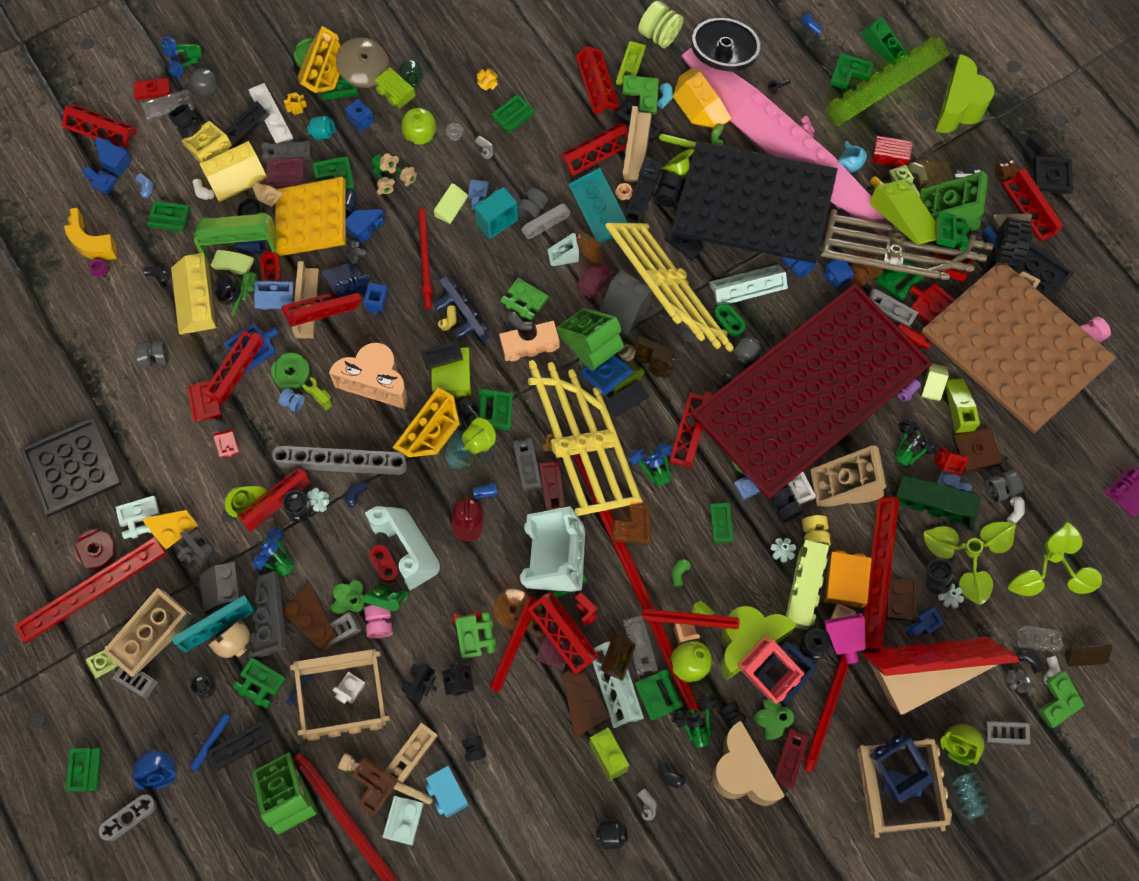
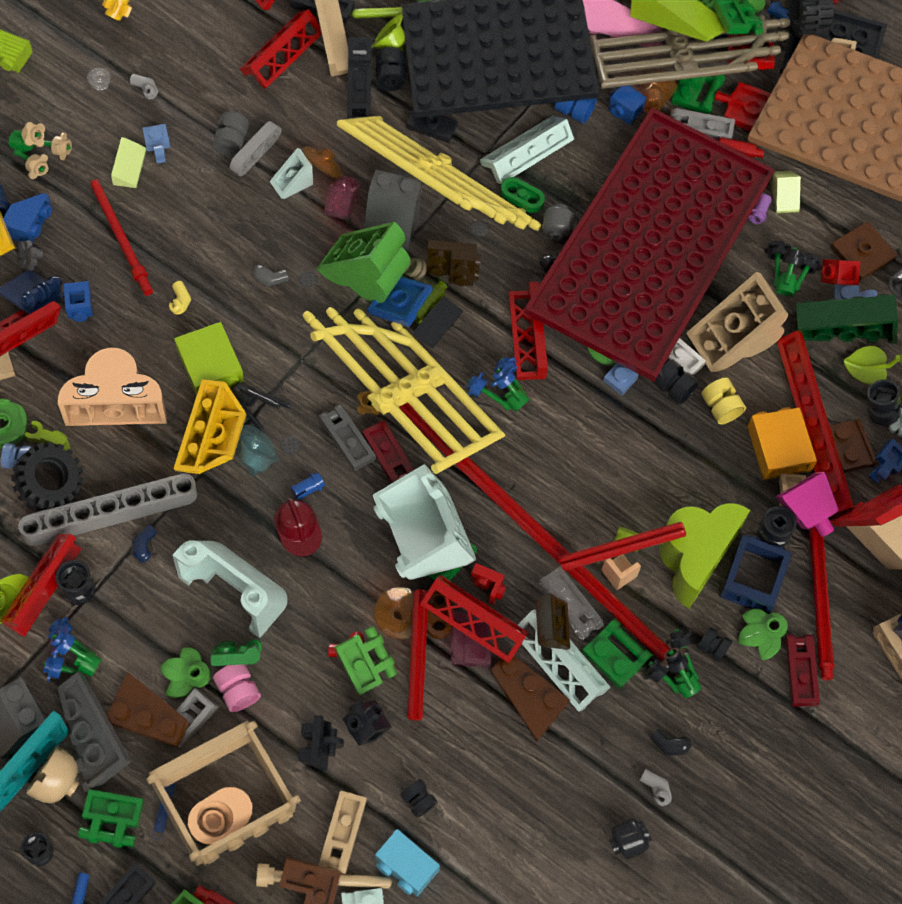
camera: 25 degrees left, 5 degrees down
light aqua plant [307,488,329,512] -> none
white bracket [333,672,366,704] -> none
red plate [369,545,399,583] -> none
clear green head [399,60,423,86] -> none
lime cylinder [401,108,437,145] -> none
black plate [421,341,463,370] -> none
dark blue plate [433,276,489,342] -> none
lime piece [462,418,496,454] -> none
teal brick [474,187,518,240] -> none
green plate [478,389,513,431] -> none
green plate [491,94,535,134] -> none
light nougat arch [499,321,559,361] -> none
bright green plate [500,278,549,321] -> none
teal tile [568,168,628,245] -> none
lime brick [589,728,629,782] -> none
clear orange plate [612,504,651,545] -> none
light nougat plate [615,183,633,200] -> none
lime cylinder [670,641,712,682] -> none
bright green arm [671,559,691,588] -> none
green plate [710,503,734,543] -> none
tan brick [712,721,785,806] -> none
coral window [737,636,804,704] -> none
light aqua plant [771,538,796,562] -> none
yellowish green wedge [786,540,829,631] -> none
lime slope [945,379,980,434] -> none
none -> black tyre [11,442,83,511]
none -> light nougat piece [188,787,252,844]

